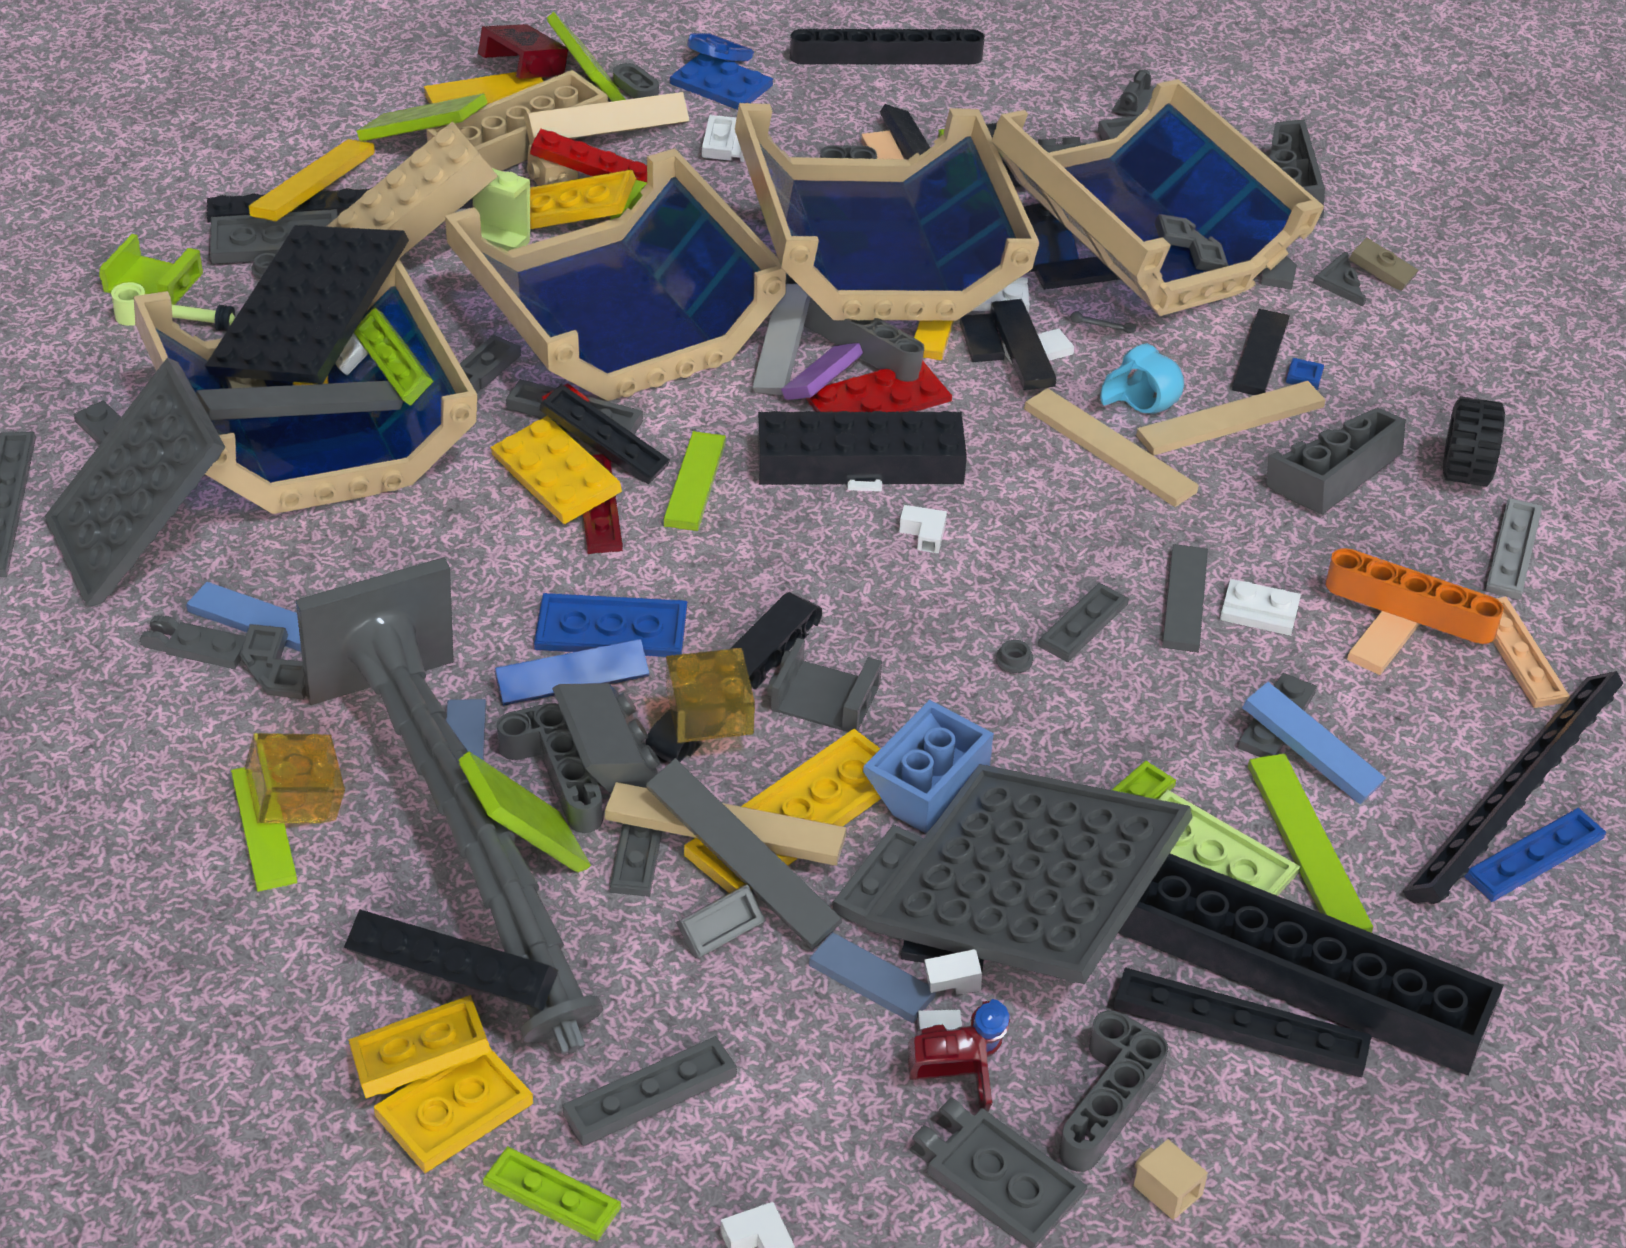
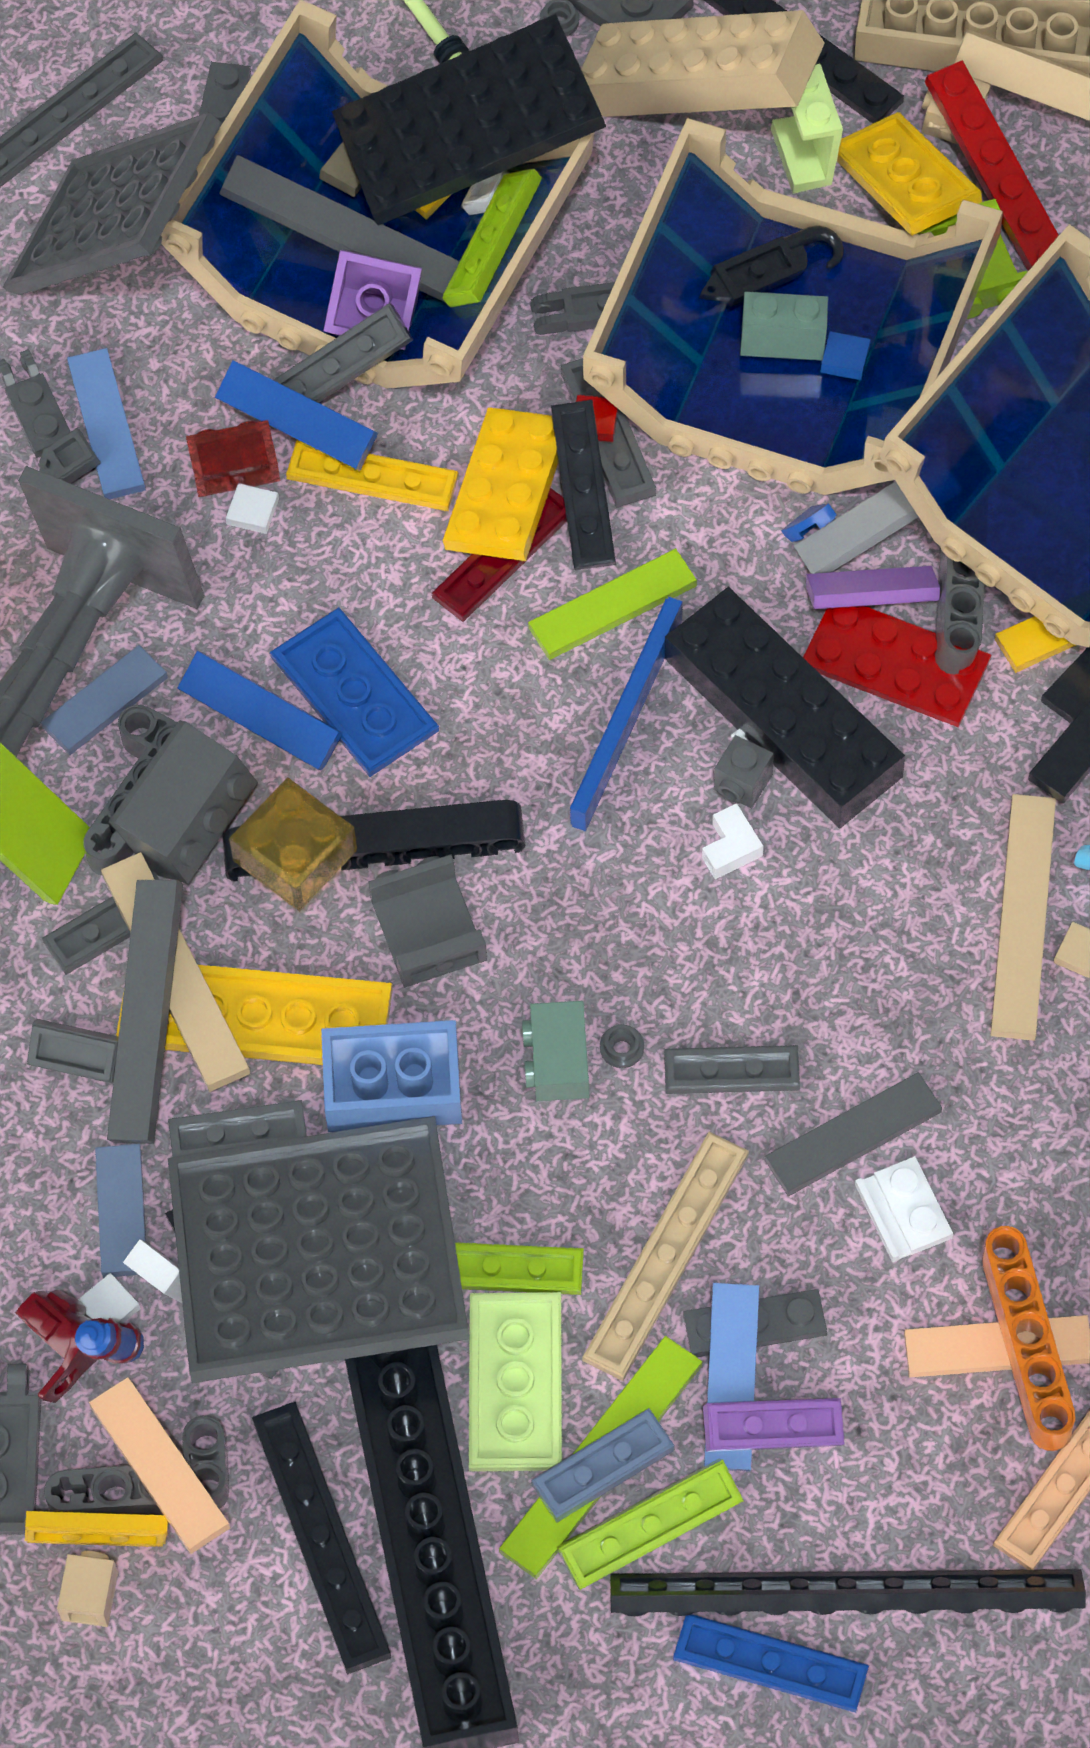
camera: 55 degrees right, 20 degrees up
none -> yellow tile [25,1511,168,1547]
none -> light nougat tile [89,1377,230,1554]
none -> clear red brick [186,420,280,497]
none -> blue tile [215,360,378,470]
none -> dark grey tile [272,303,414,429]
none -> yellow tile [286,439,459,511]
none -> medium lavender slope [323,249,422,350]
none -> sand green brick [522,1000,589,1101]
none -> sand blue tile [531,1408,675,1523]
none -> lime tile [557,1458,744,1590]
none -> blue tile [570,597,683,832]
none -> tan tile [582,1132,749,1381]
none -> black plate [699,226,844,307]
none -> medium lavender tile [703,1398,845,1452]
none -> dark grey brick [714,735,774,809]
none -> sand green brick [740,292,828,360]
none -> blue tile [781,503,837,542]
none -> blue tile [821,331,871,380]

